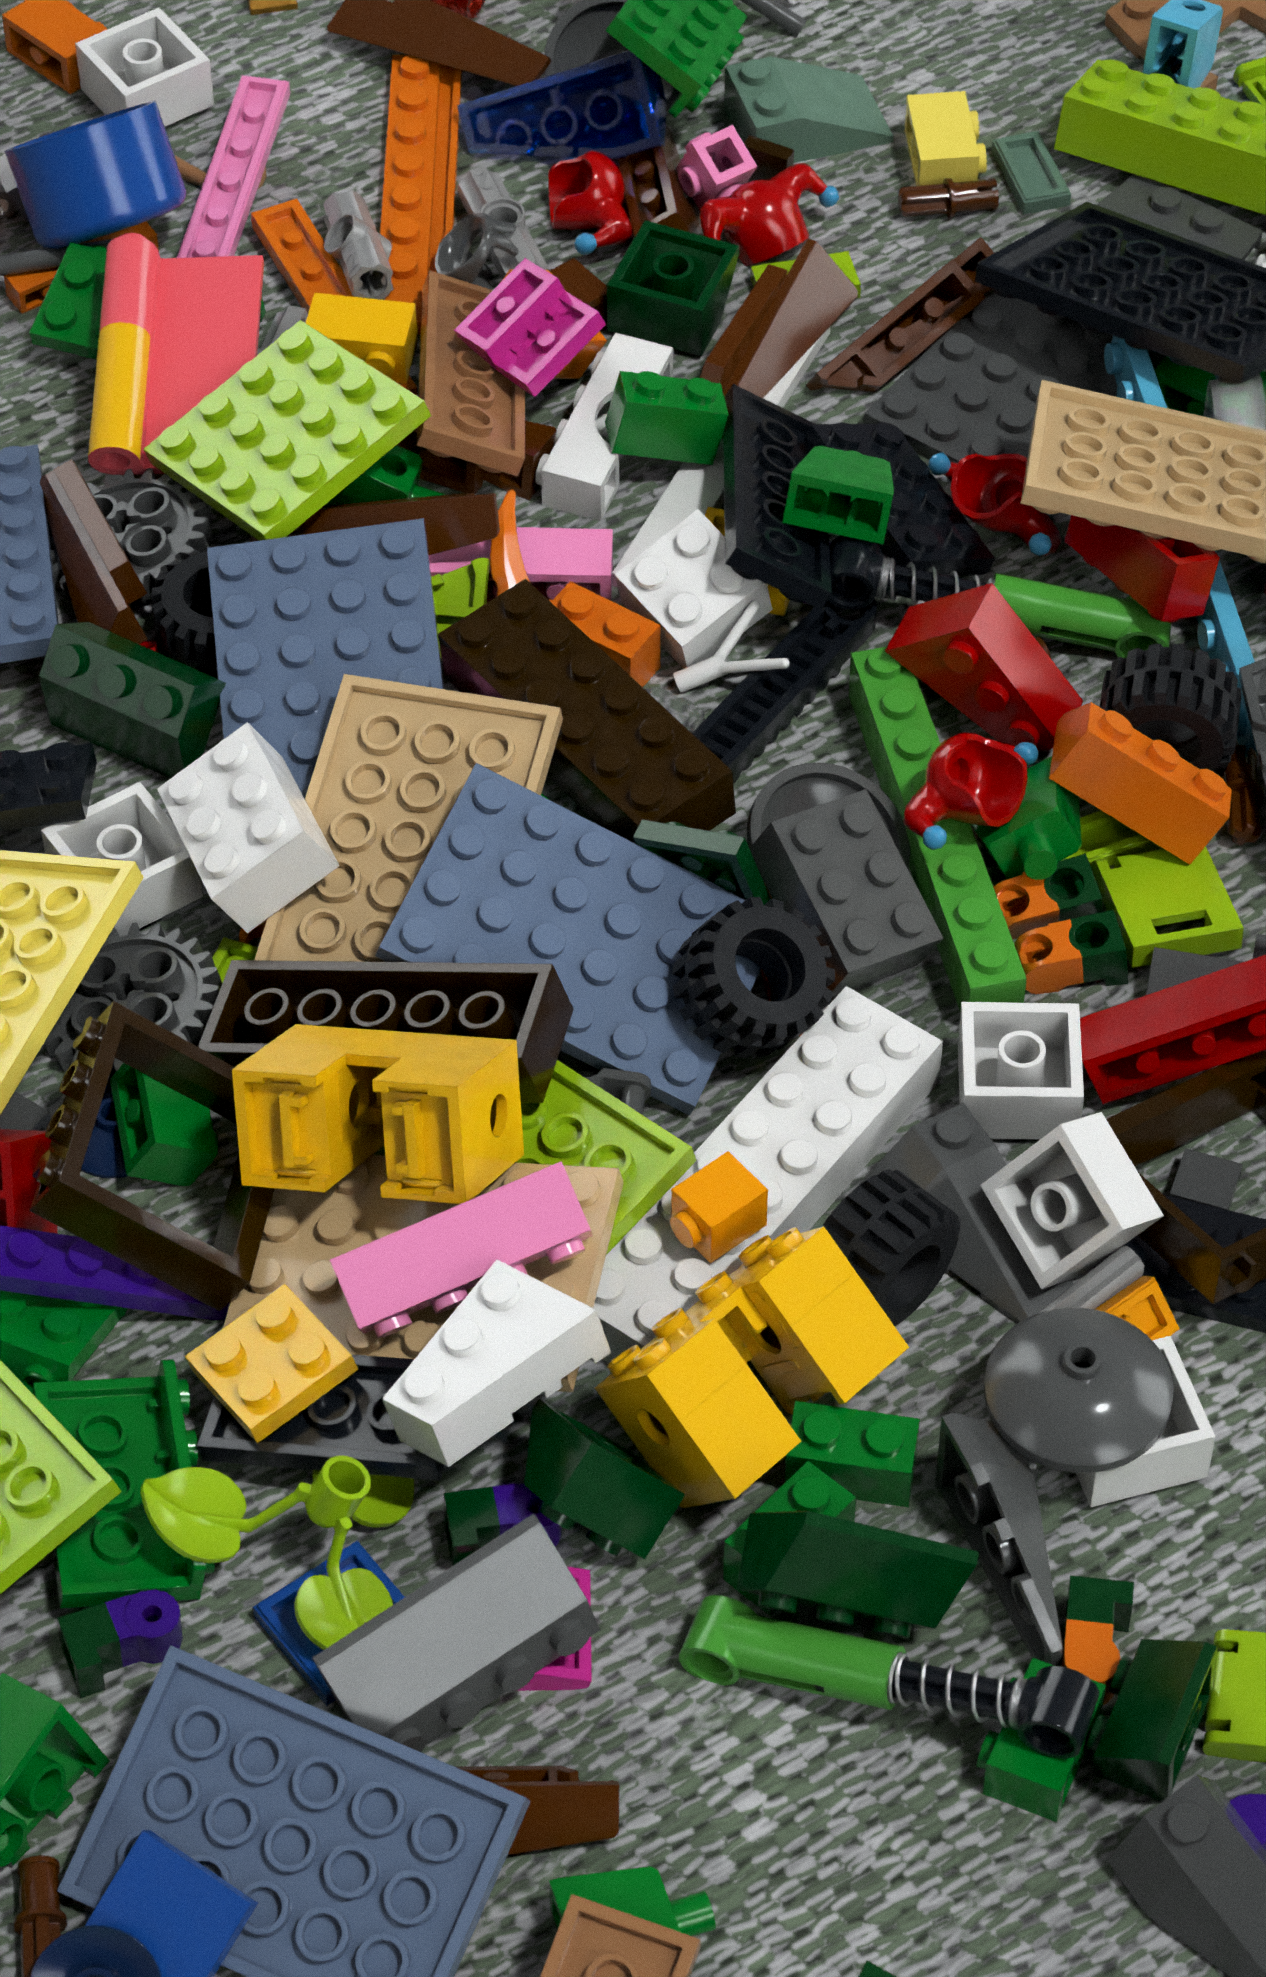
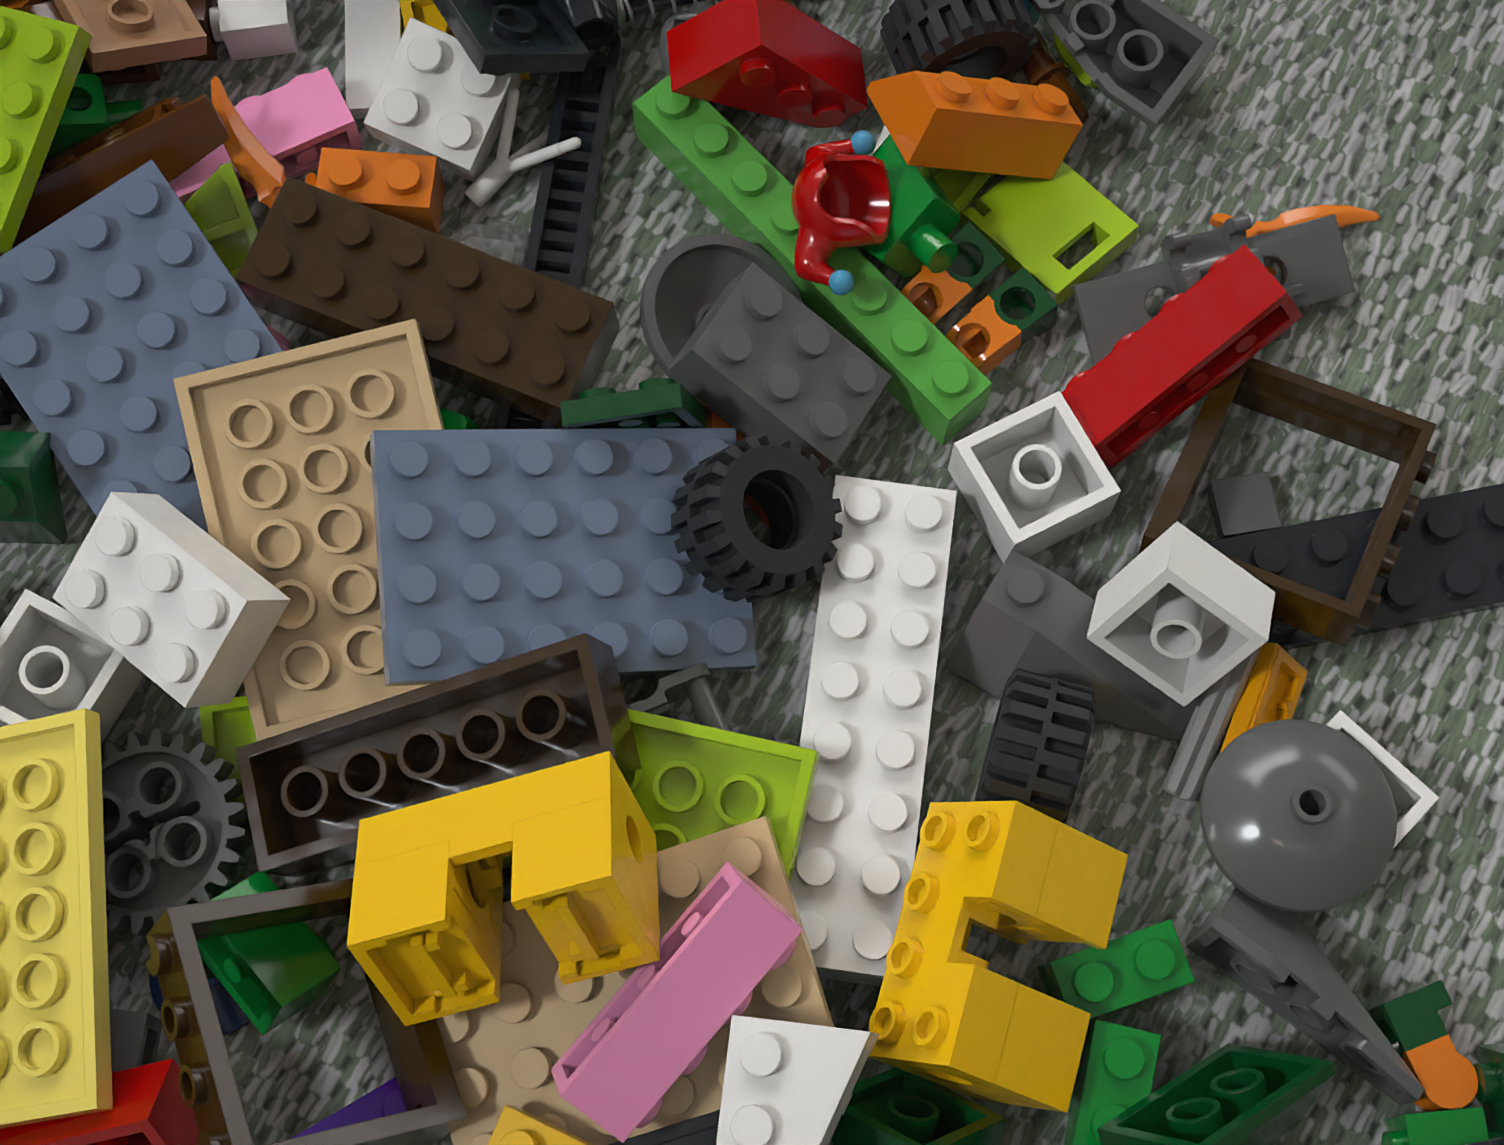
camera: 30 degrees left, 20 degrees up
light orange brick [670,1151,768,1264] -> none

